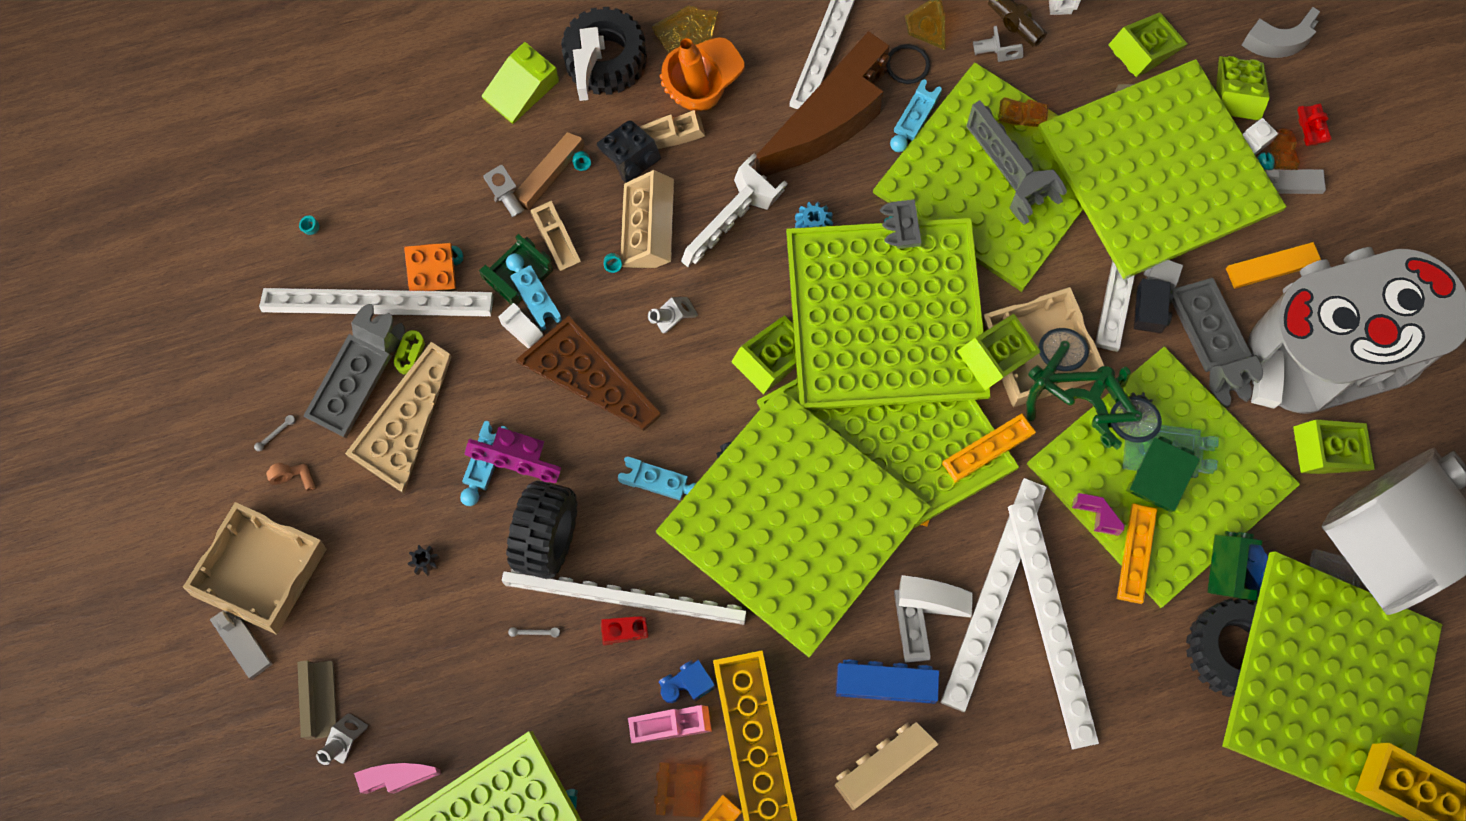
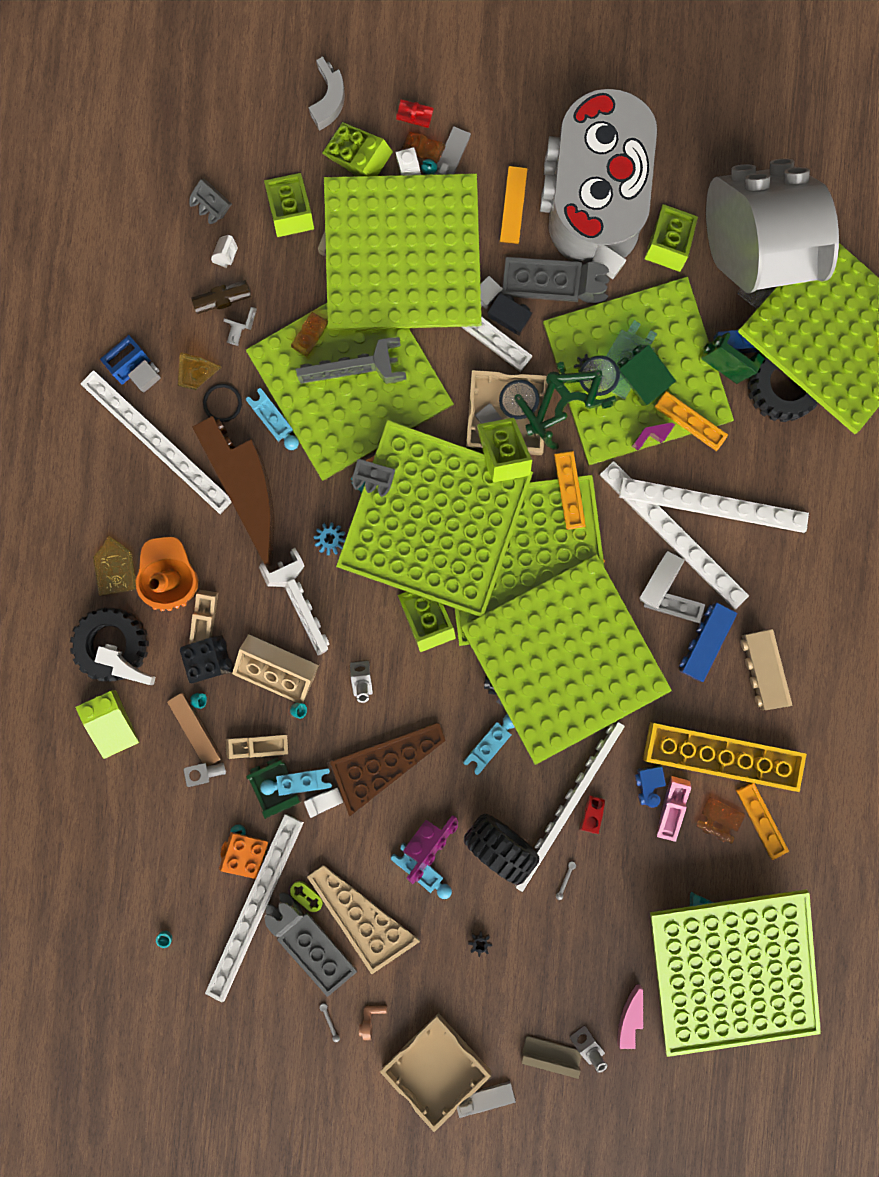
camera: 75 degrees left, 15 degrees up
none -> light grey tile [475,403,502,424]

